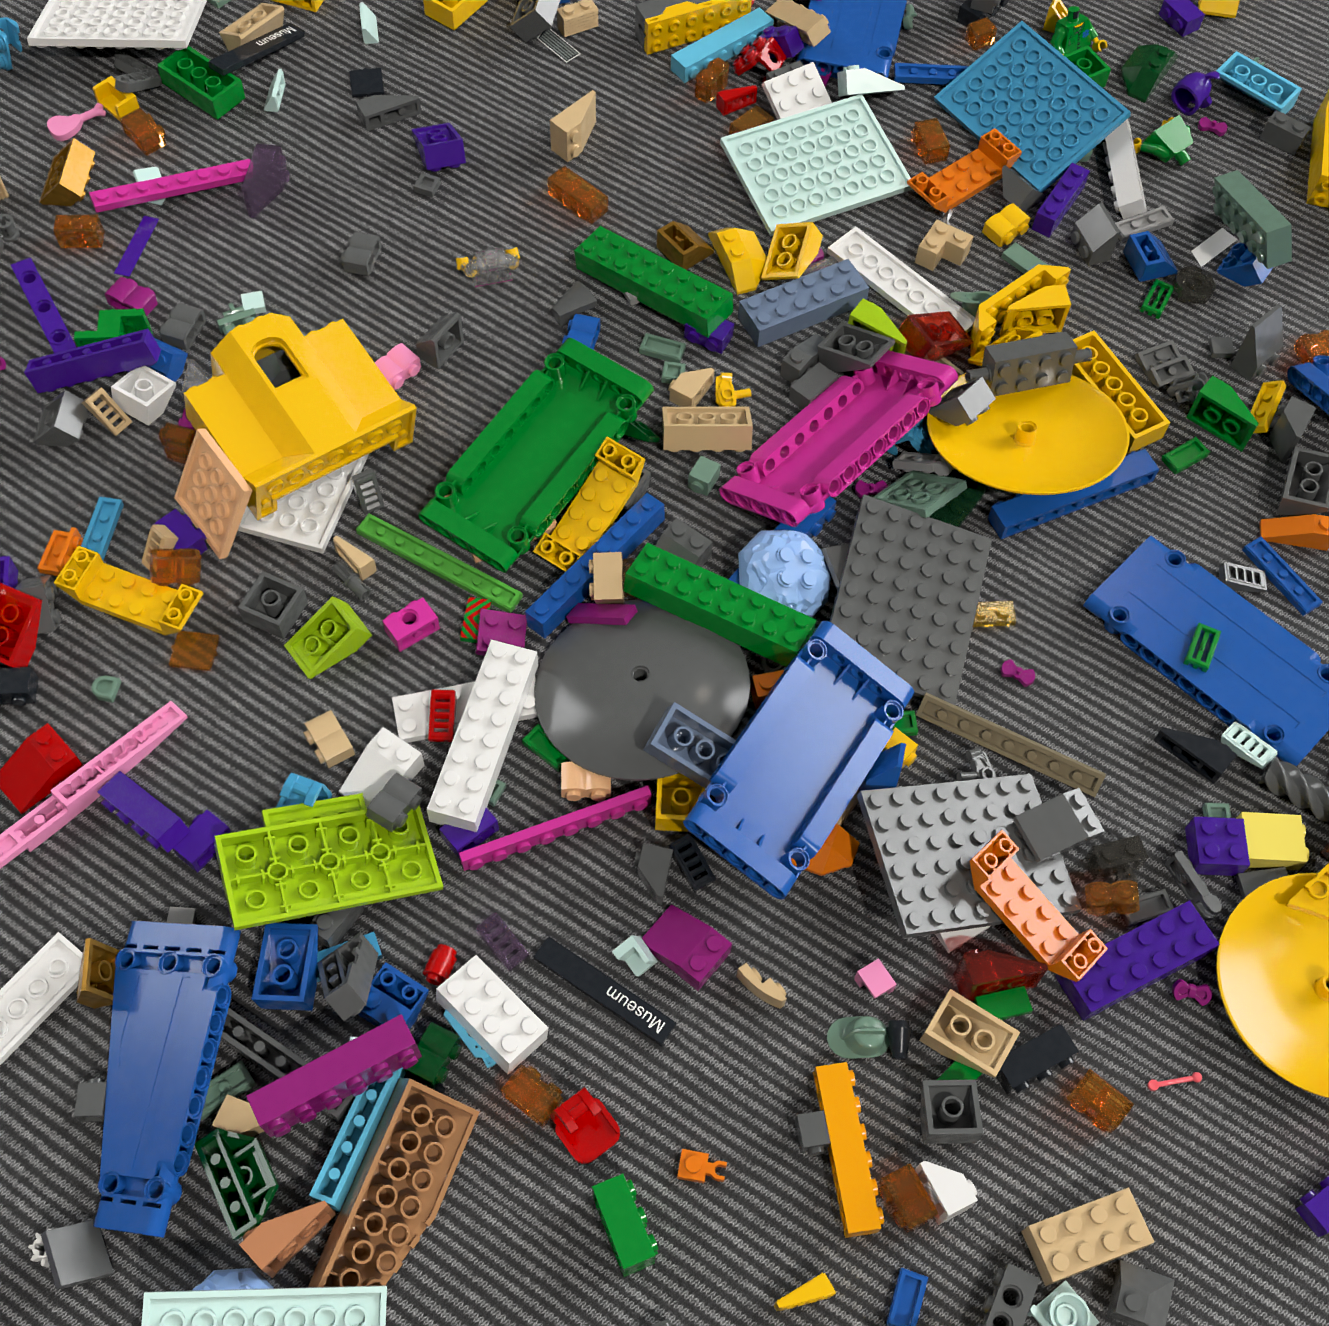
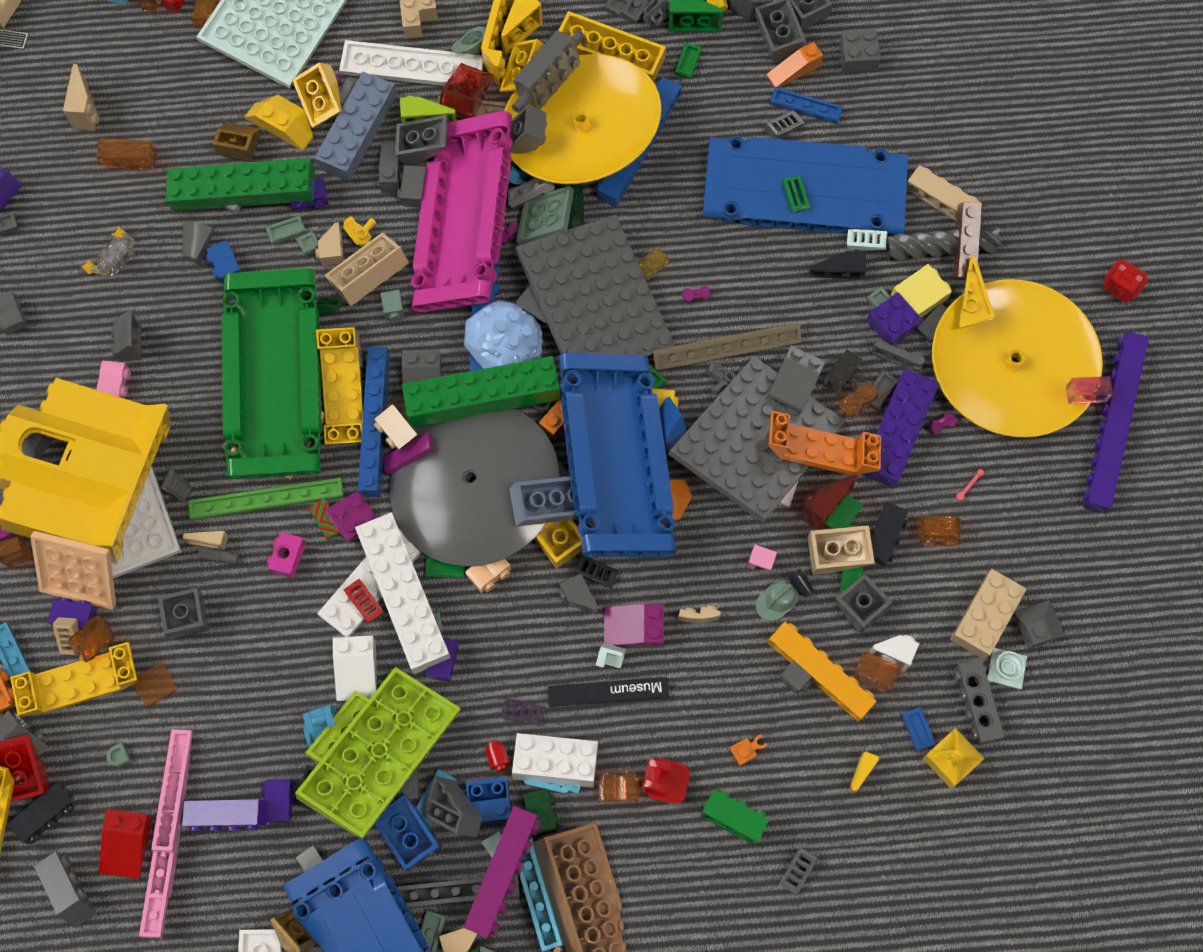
camera: 35 degrees left, 10 degrees up
lime slope [284,596,372,679] -> none
tan brick [303,710,355,768] -> none
dark grey brick [366,773,422,832] -> none
dark pink plate [459,786,651,871] -> none

